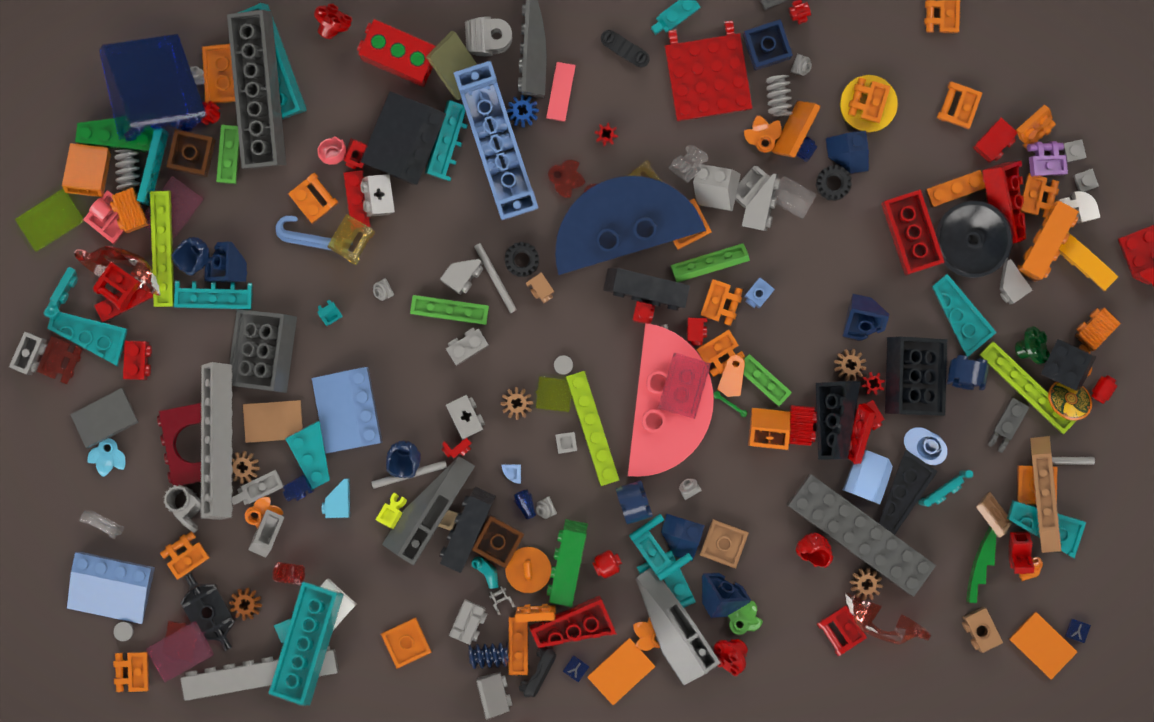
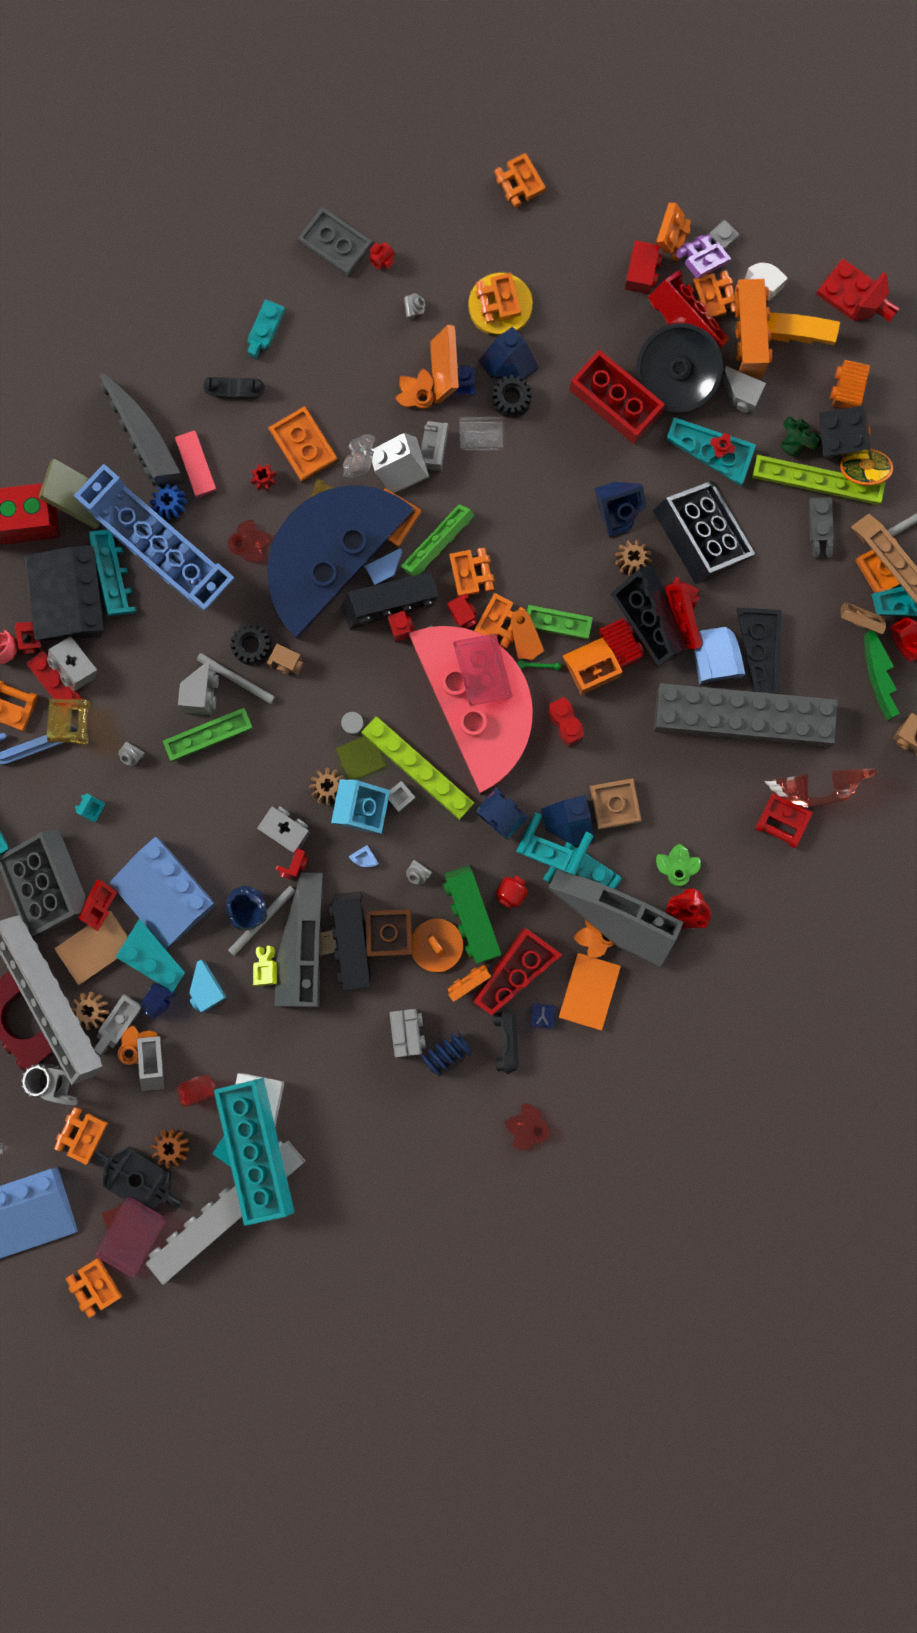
camera: 15 degrees left, 5 degrees down
light grey tile [114,621,134,641] -> none
orange tile [381,617,432,669] -> none
light grey brick [446,328,489,366] -> none
light grey piece [465,16,512,56] -> none
teal arm [471,556,498,589] -> none
light grey slope [477,672,512,719] -> none
light grey piece [489,586,515,615] -> none
orange tile [509,617,528,675] -> none
clear blue cone [514,489,536,519] -> none
red plate [665,20,752,121] -> none
light grey plate [679,479,702,500] -> none
dark blue slope [702,573,751,618] -> none
light grey slope [742,173,781,231] -> none
dark blue brick [743,19,793,71] -> none
medium blue brick [744,278,775,308] -> none
light grey piece [766,75,793,116] -> none
red hair [796,532,834,568] -> none
medium nougat gear [849,568,883,600] -> none
red gear [861,372,885,395] -> none
medium blue piece [904,427,947,465] -> none
teal plate [918,470,973,507] -> none
orange plate [926,170,986,208] -> none
orange plate [937,82,982,129] -> none
dark blue brick [947,355,989,390] -> none
light grey plate [1073,168,1099,192] -> none
red brick [1091,375,1118,404] -> none
none -> red slope [79,880,118,931]
none -> orange tile [268,406,338,483]
none -> medium azure brick [331,779,390,834]
none -> medium blue tile [365,548,402,586]
none -> red brick [549,697,584,747]
none -> red plate [710,433,735,458]

